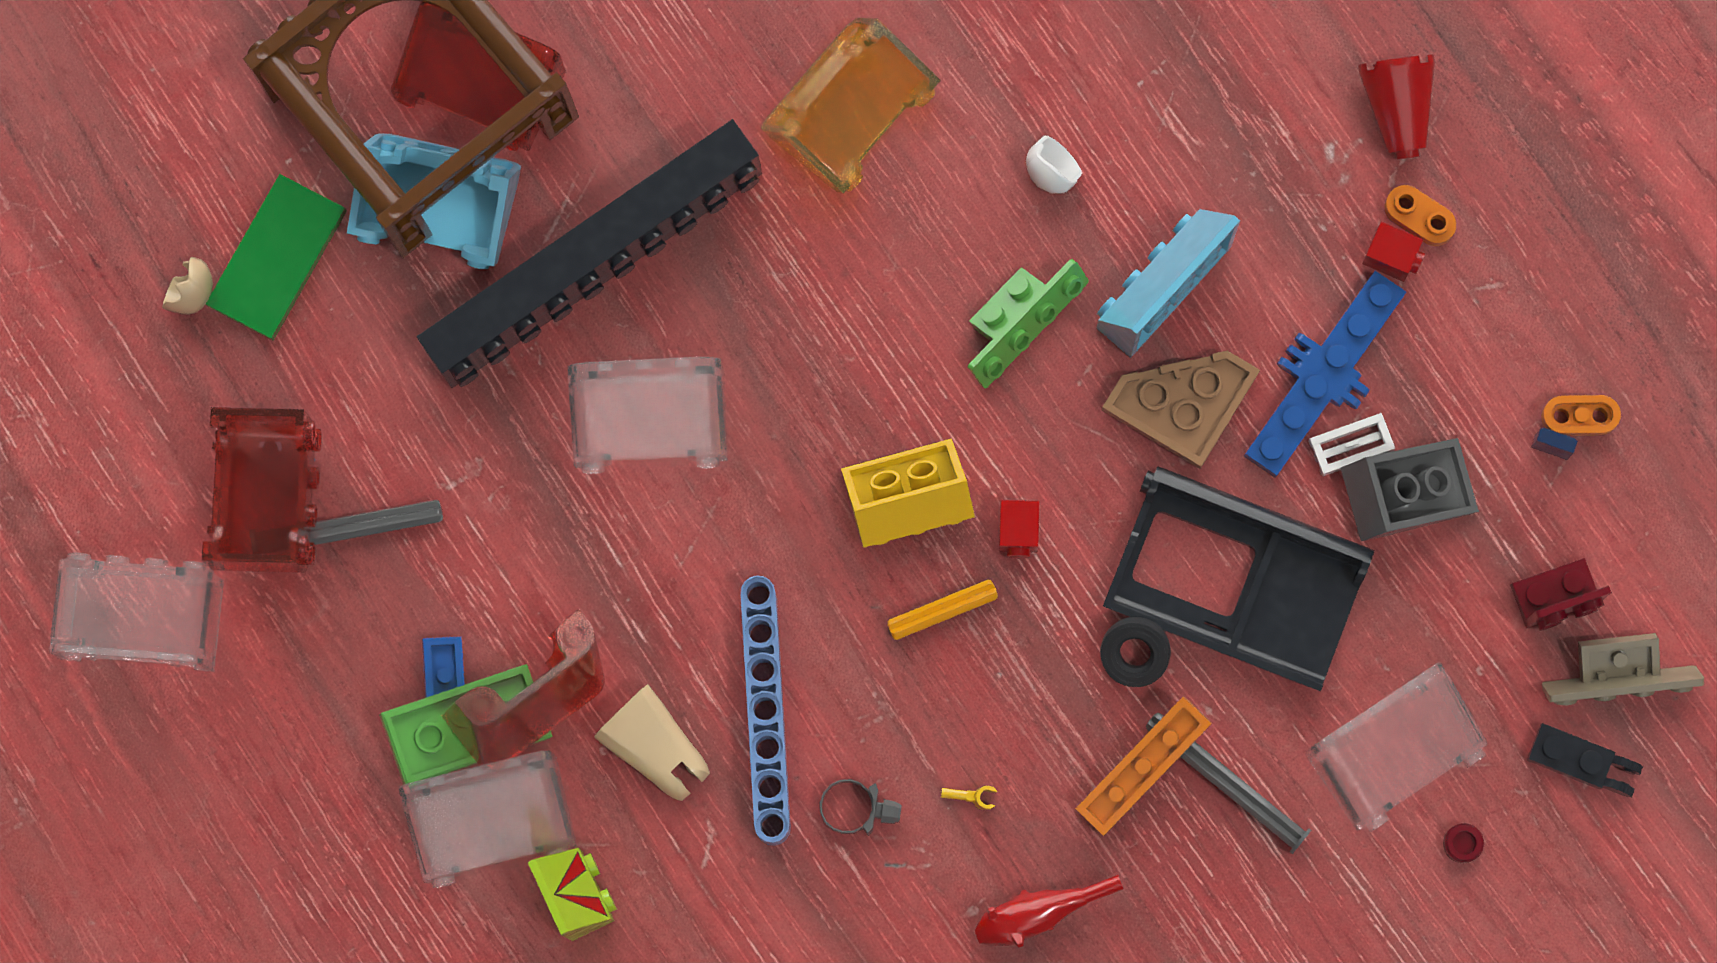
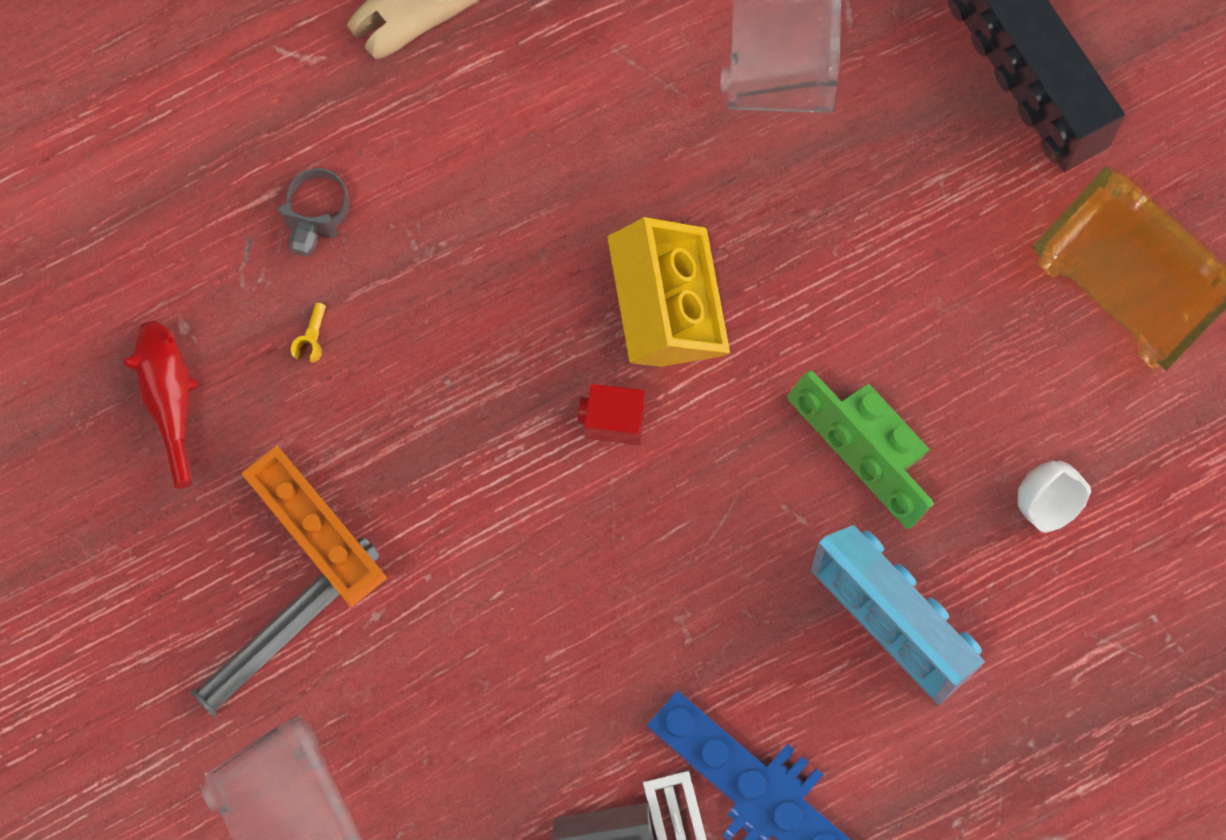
camera: 95 degrees right, 5 degrees down
medium blue beam [741,576,791,846] -> none
light orange axle [888,580,998,640] -> none
black tyre [1100,617,1171,687] -> none
medium nougat plate [1102,351,1260,469] -> none
black piece [1103,466,1375,692] -> none

